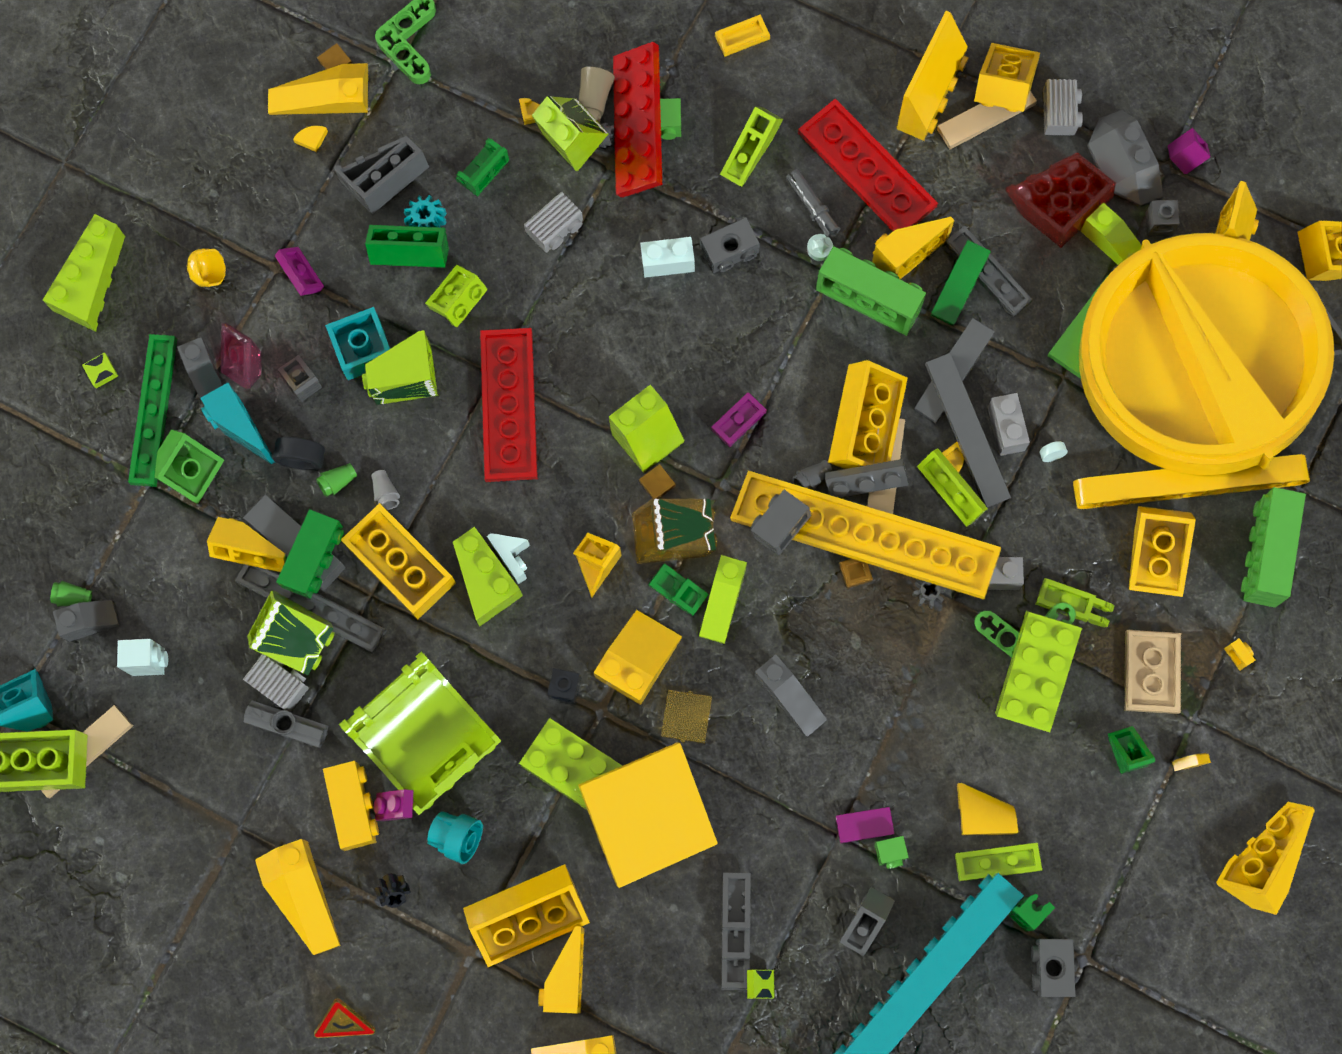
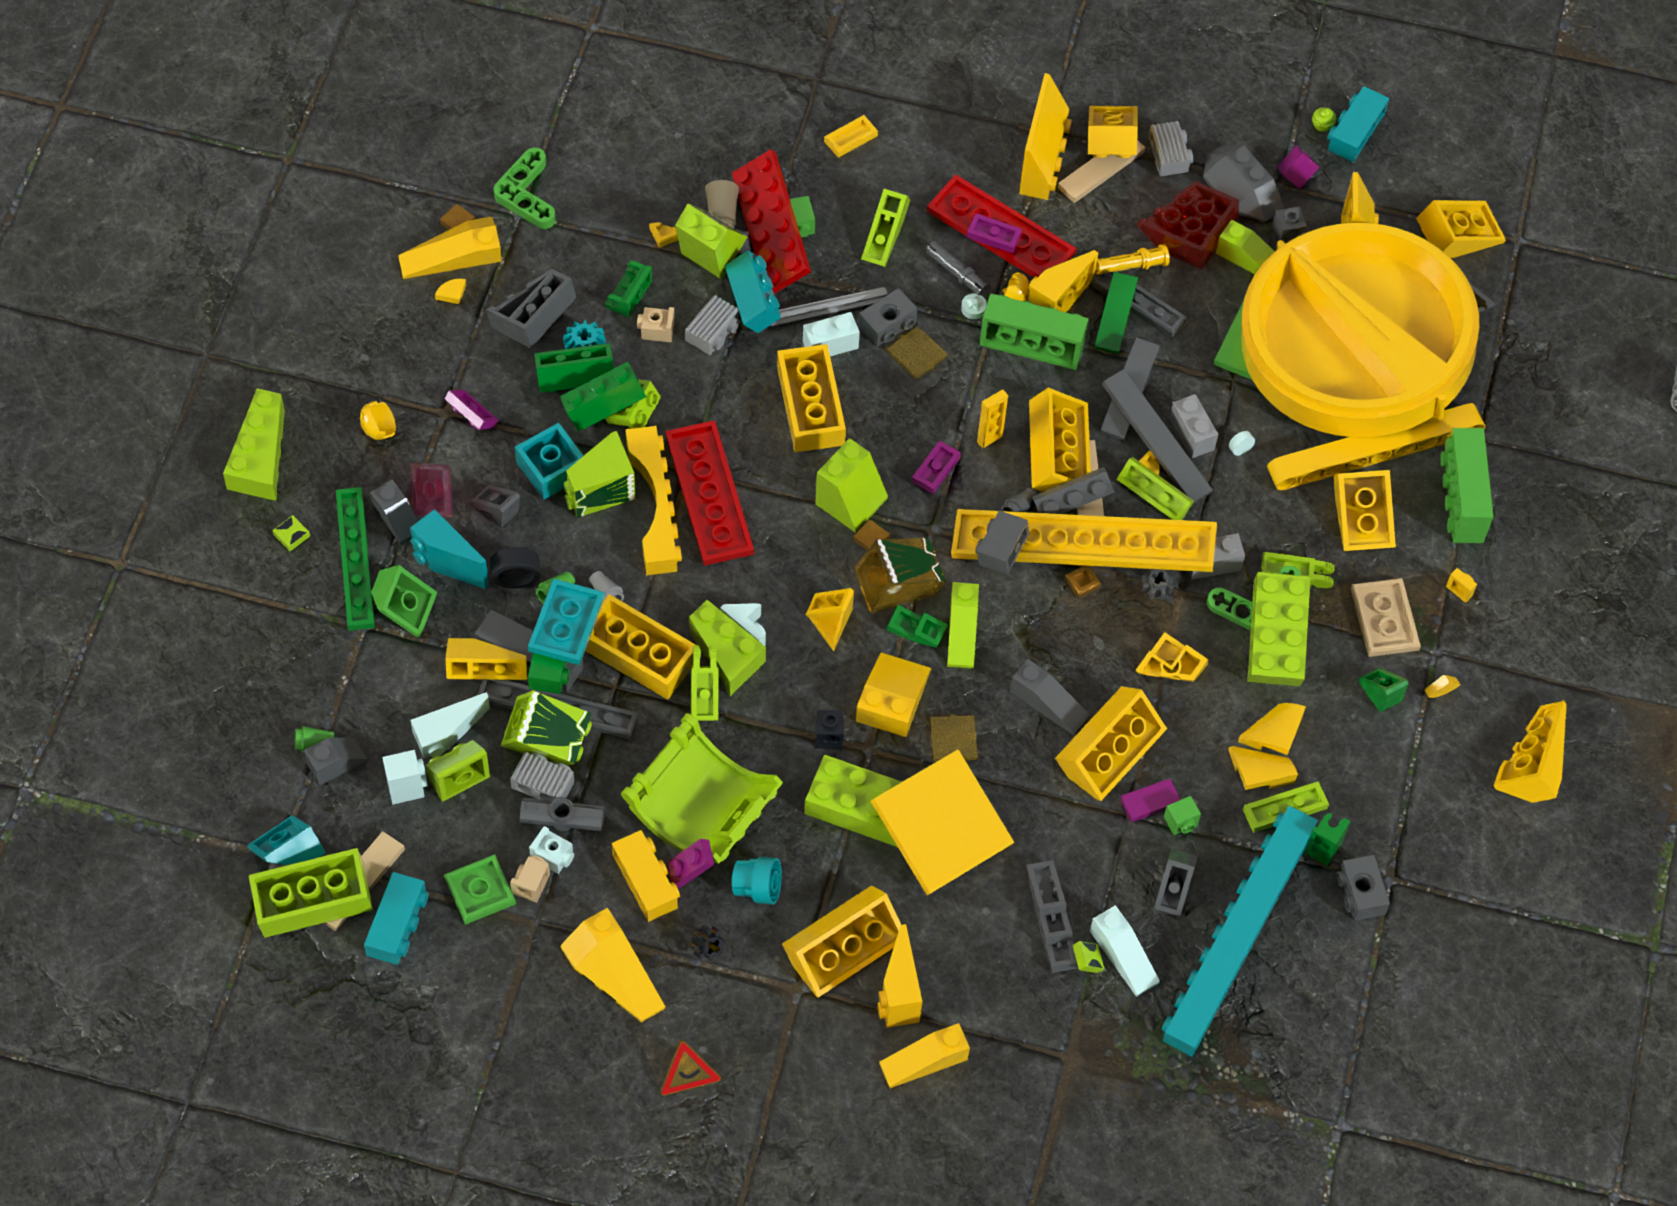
camera: 20 degrees left, 15 degrees down
none -> teal brick [364,872,429,965]
none -> light aqua slope [411,692,490,759]
none -> lime slope [425,740,490,802]
none -> bright green tile [444,854,516,925]
none -> tan brick [510,855,550,903]
none -> teal plate [528,578,605,665]
none -> light aqua brick [529,826,574,874]
none -> green brick [560,362,646,432]
none -> yellow arch [626,426,682,576]
none -> tan brick [637,307,675,342]
none -> lime hinge [691,645,719,721]
none -> teal brick [725,250,781,333]
none -> light grey axle [770,287,888,326]
none -> yellow brick [777,344,846,453]
none -> clear yellow piece [887,326,947,380]
none -> magenta plate [967,213,1022,253]
none -> yellow tile [977,390,1008,448]
none -> yellow hair [1002,272,1030,301]
none -> yellow slope [1055,686,1167,801]
none -> light aqua slope [1090,905,1160,997]
none -> yellow pin [1095,244,1170,275]
none -> yellow slope [1135,632,1208,682]
none -> yellow slope [1238,703,1306,755]
none -> lime plate [1312,107,1337,132]
none -> teal brick [1327,86,1389,163]

